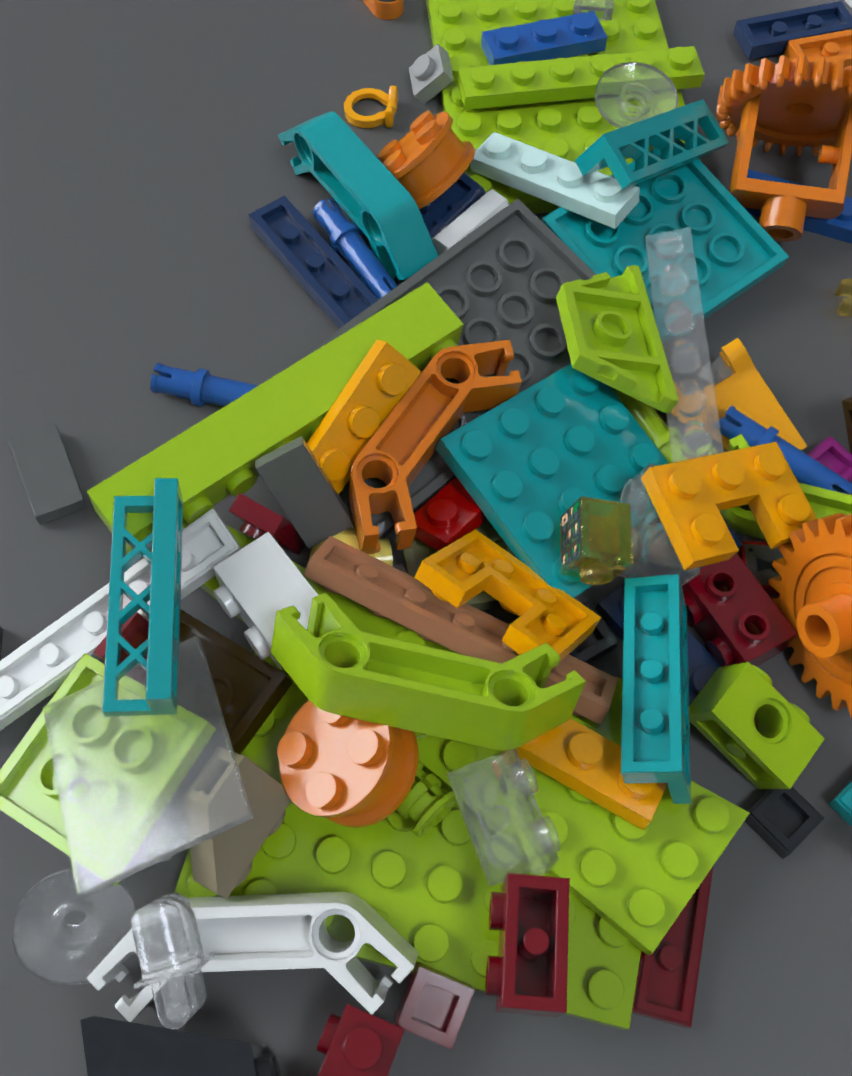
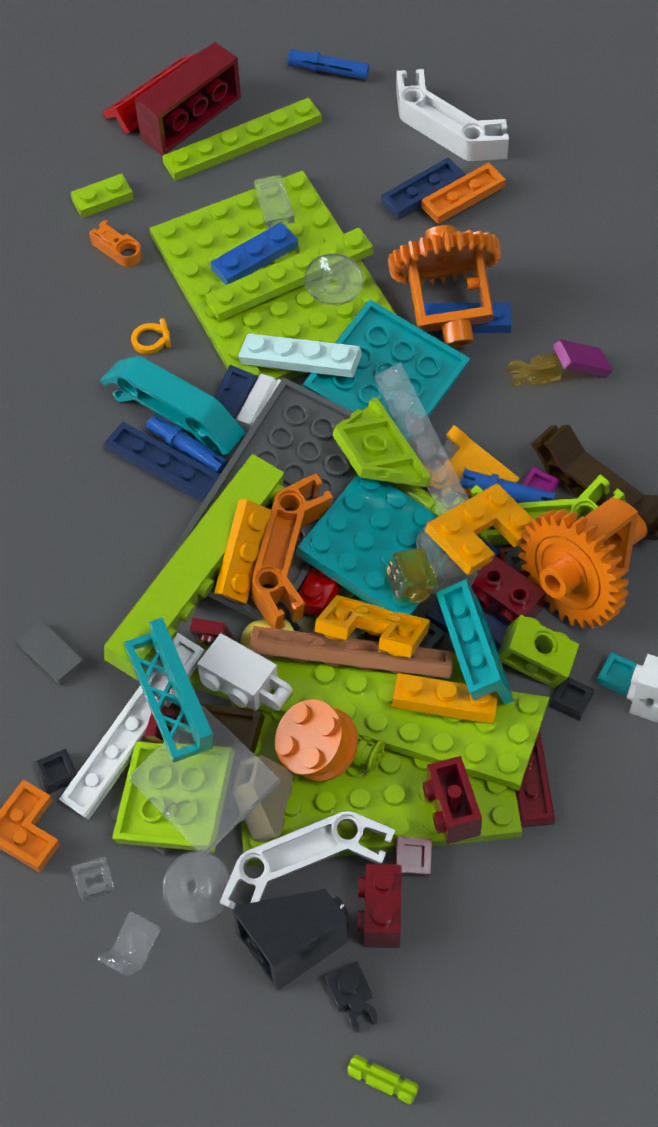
camera: 15 degrees left, 5 degrees down
clear arm [131,893,214,1030] -> none
blue pin [150,363,259,407] -> none
dark grey tile [255,436,354,549] -> none
lime piece [271,593,586,751] -> none
orange wheel [377,110,476,209] -> none
light grey plate [409,44,454,104] -> none
clear bracket [447,748,560,887] -> none
teal fence [574,99,729,190] -> none

